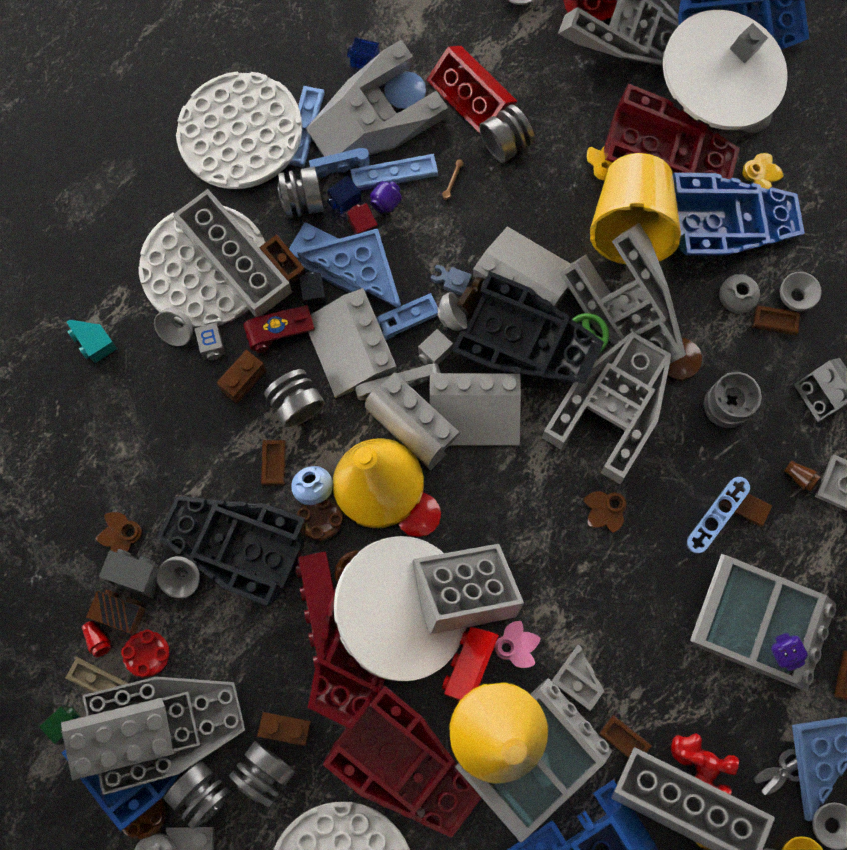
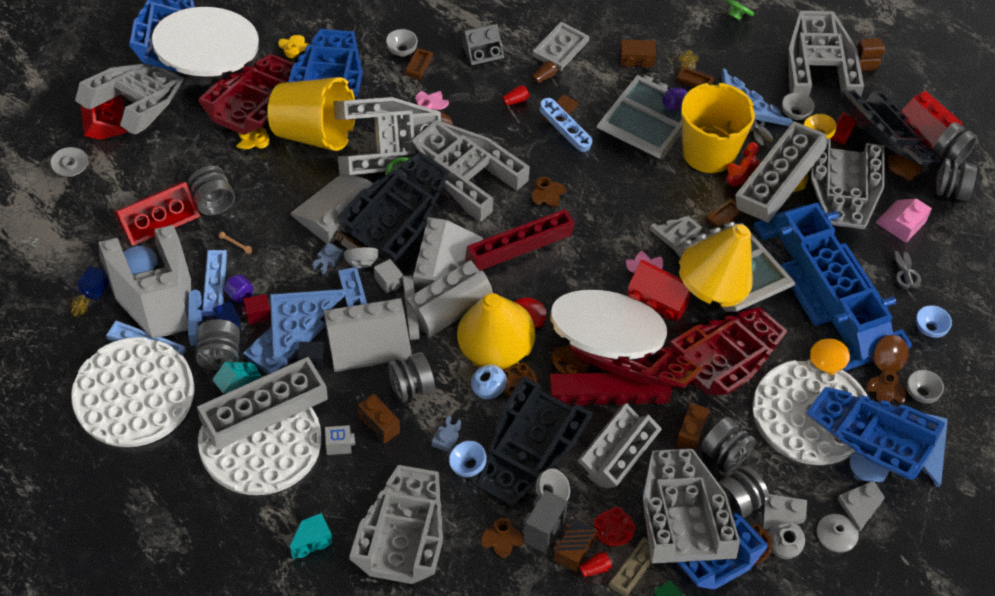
camera: 85 degrees left, 20 degrees down
light grey brick [61,698,174,780] -> none
light grey piece [154,308,193,346] -> none
dark red door [243,305,315,353] -> none
reddish brown brick [259,234,305,286] -> none
reddish brown tile [261,440,286,486] -> none
light grey slope [412,544,524,635] -> none
flat silver wheel [703,372,762,428] -> none
light grey piece [719,274,760,314] -> none
dark grey brick [729,23,768,63] -> none
none -> clear yellow plant [71,295,89,316]
none -> teal slope [212,362,262,393]
none -> light grey wedge [350,465,443,584]
none -> bright pink plate [415,91,449,110]
none -> sand blue plate [432,416,461,453]
none -> light blue piece [449,441,486,477]
none -> dark red brick [465,209,575,271]
none -> red cone [502,85,529,106]
none -> light grey brick [577,403,661,488]
none -> yellow cone [681,83,755,173]

